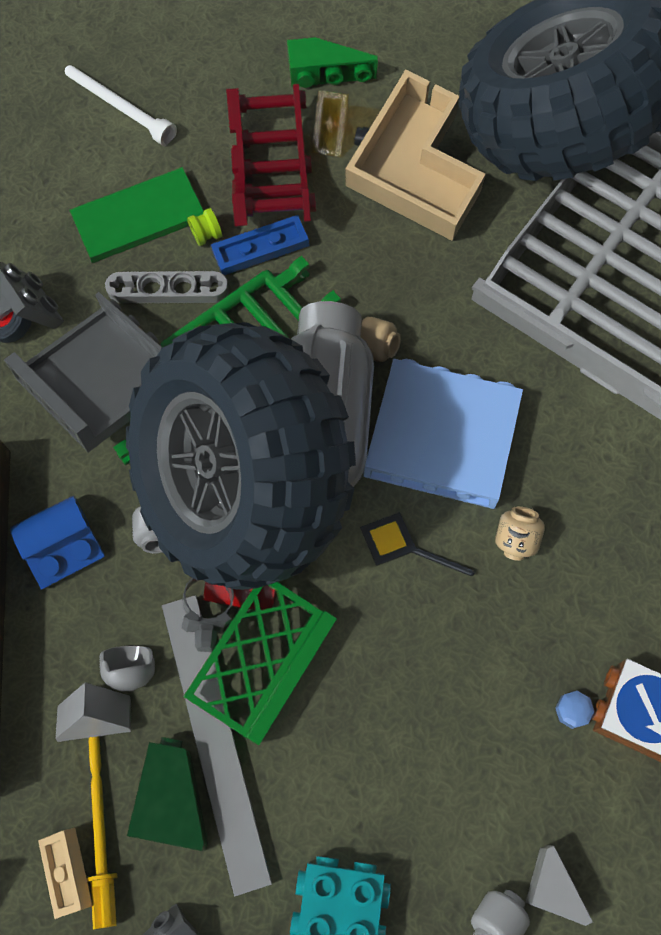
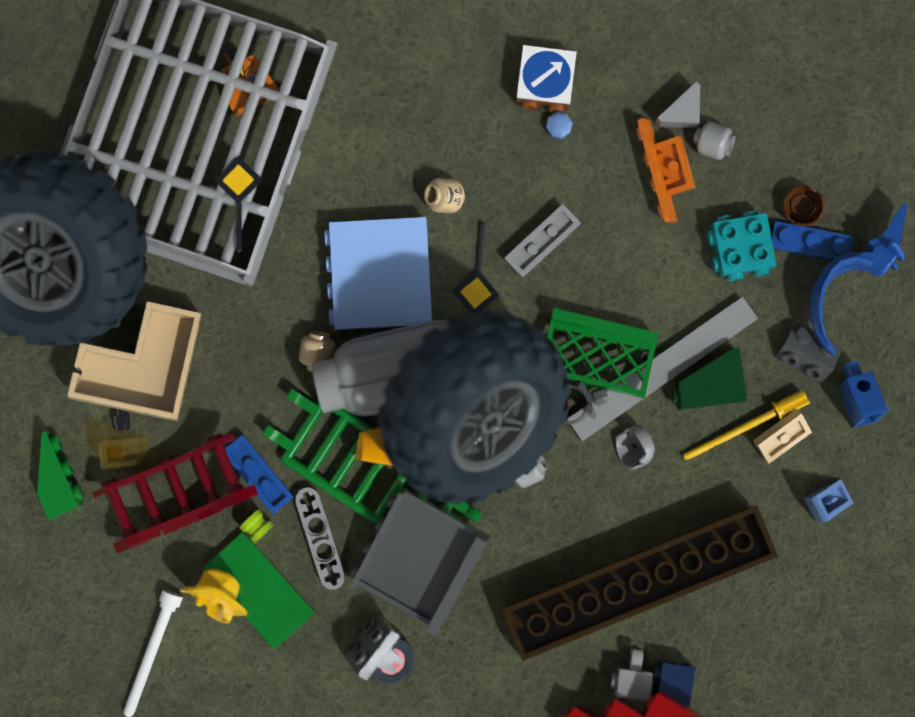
camera: 105 degrees left, 15 degrees up
blue brick [10,495,105,589] -> none
light grey slope [56,682,131,742] -> none
none -> yellow hat [180,569,248,624]
none -> piece [214,156,263,253]
none -> light grey plate [504,204,581,279]
none -> orange bracket [636,118,696,223]

